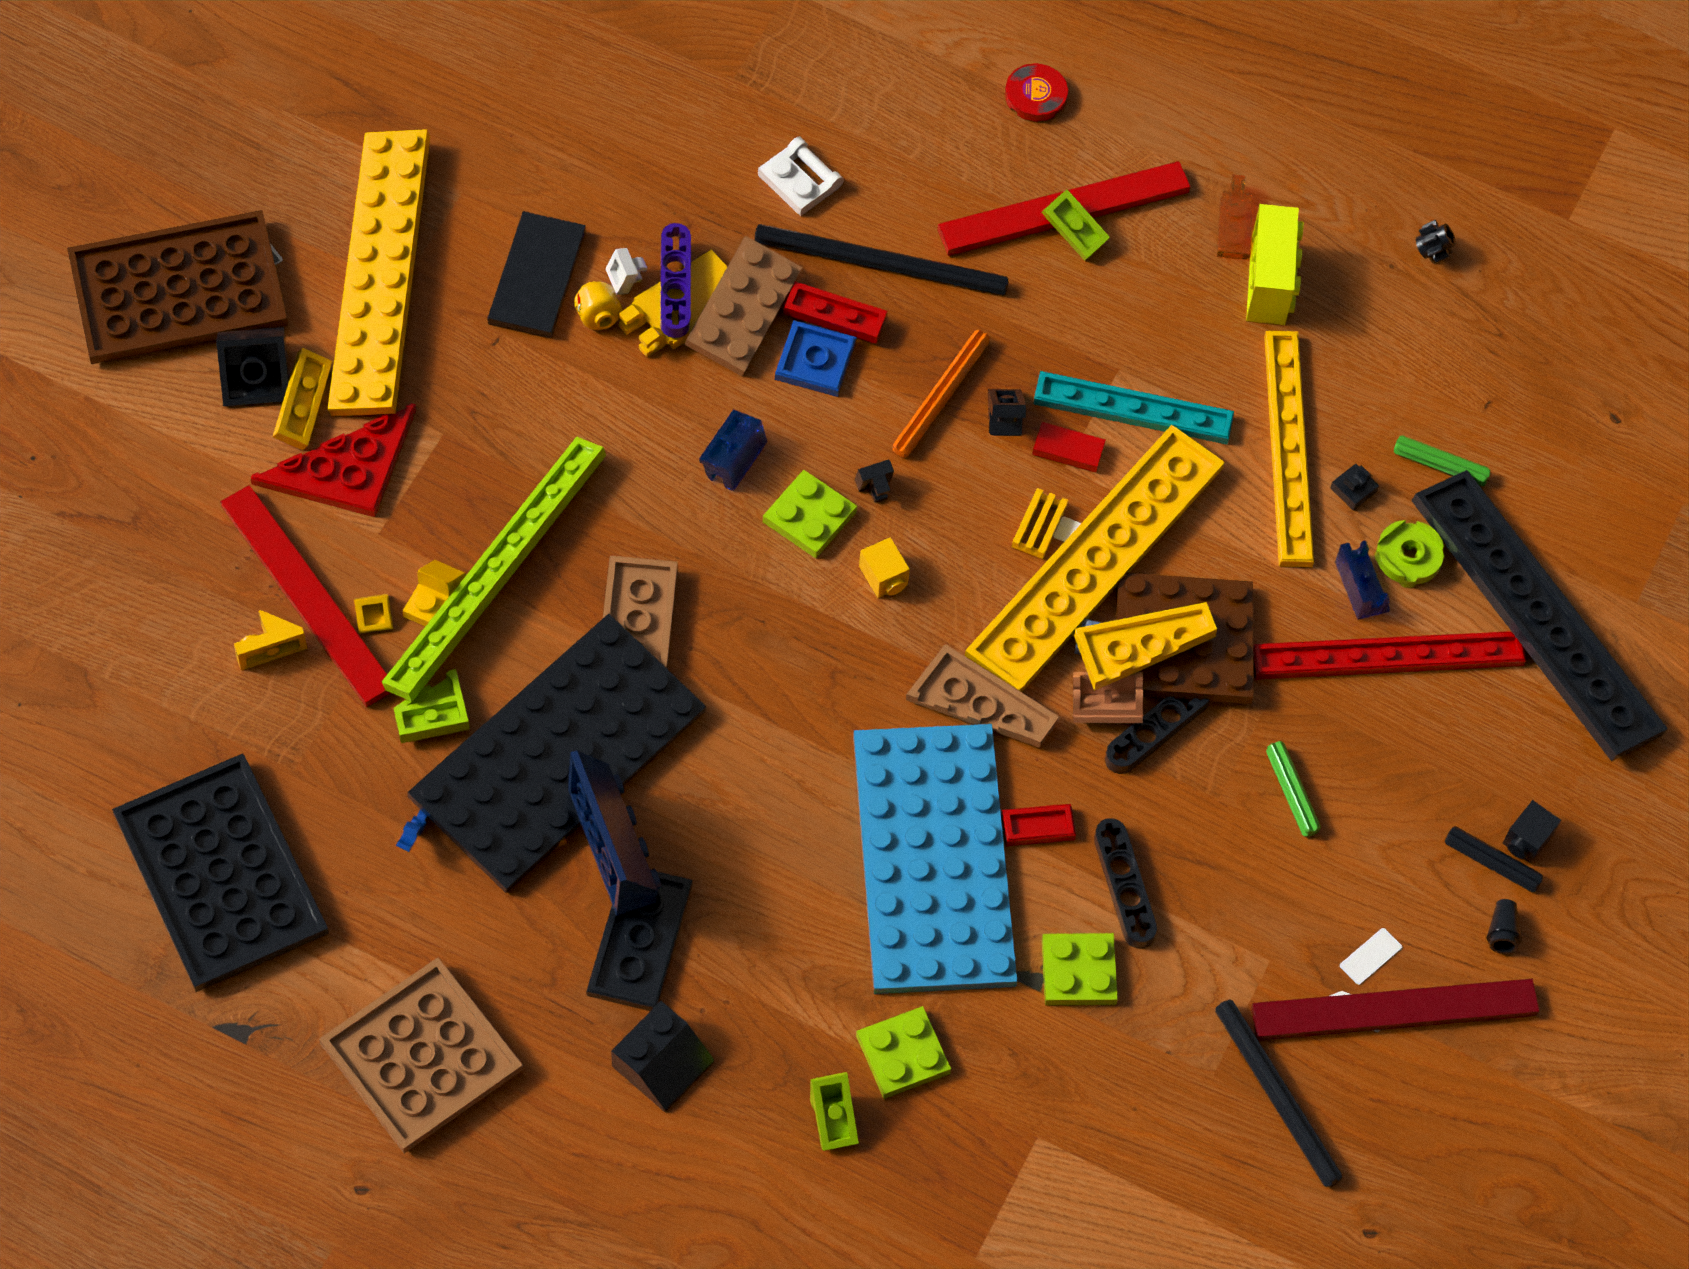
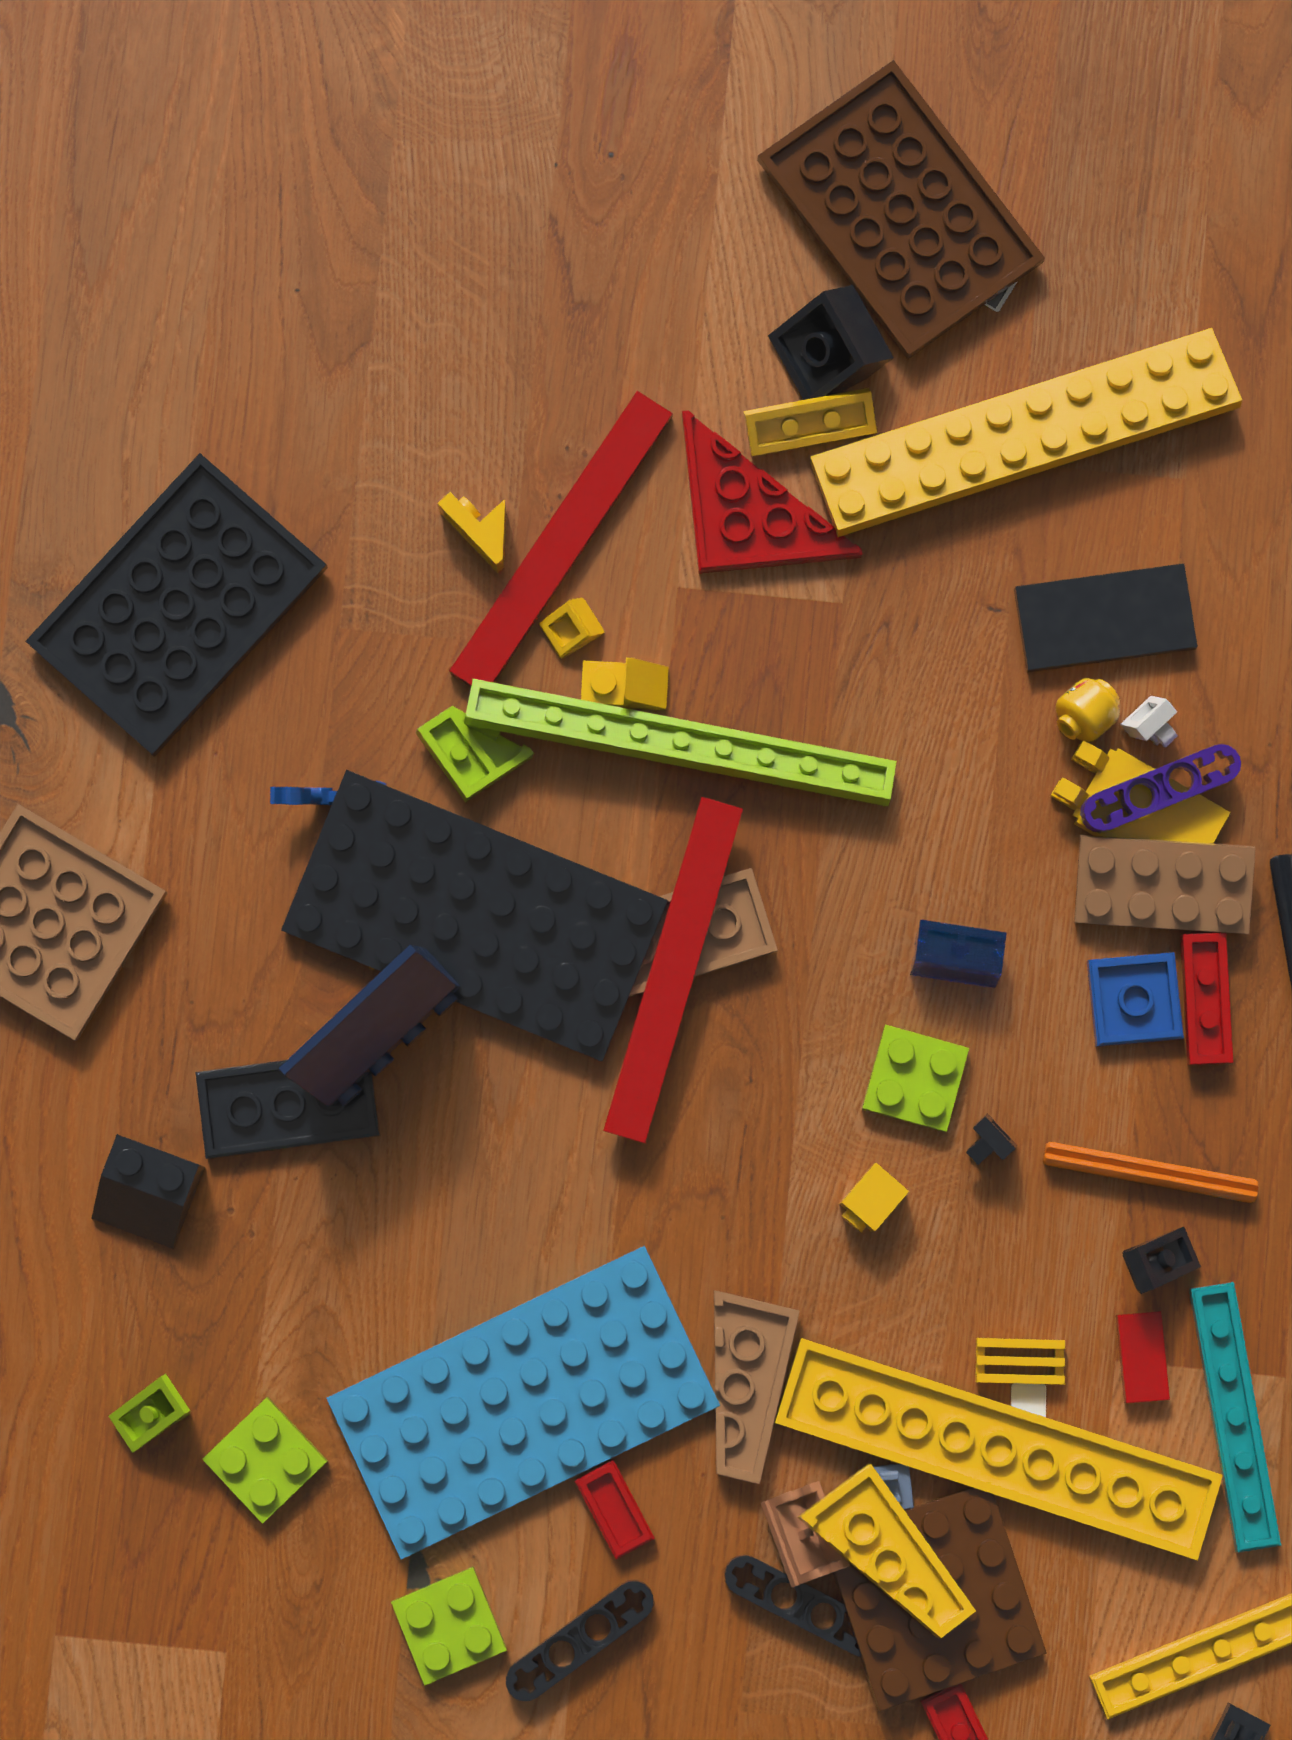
camera: 70 degrees right, 20 degrees up
none -> red tile [603,797,743,1144]

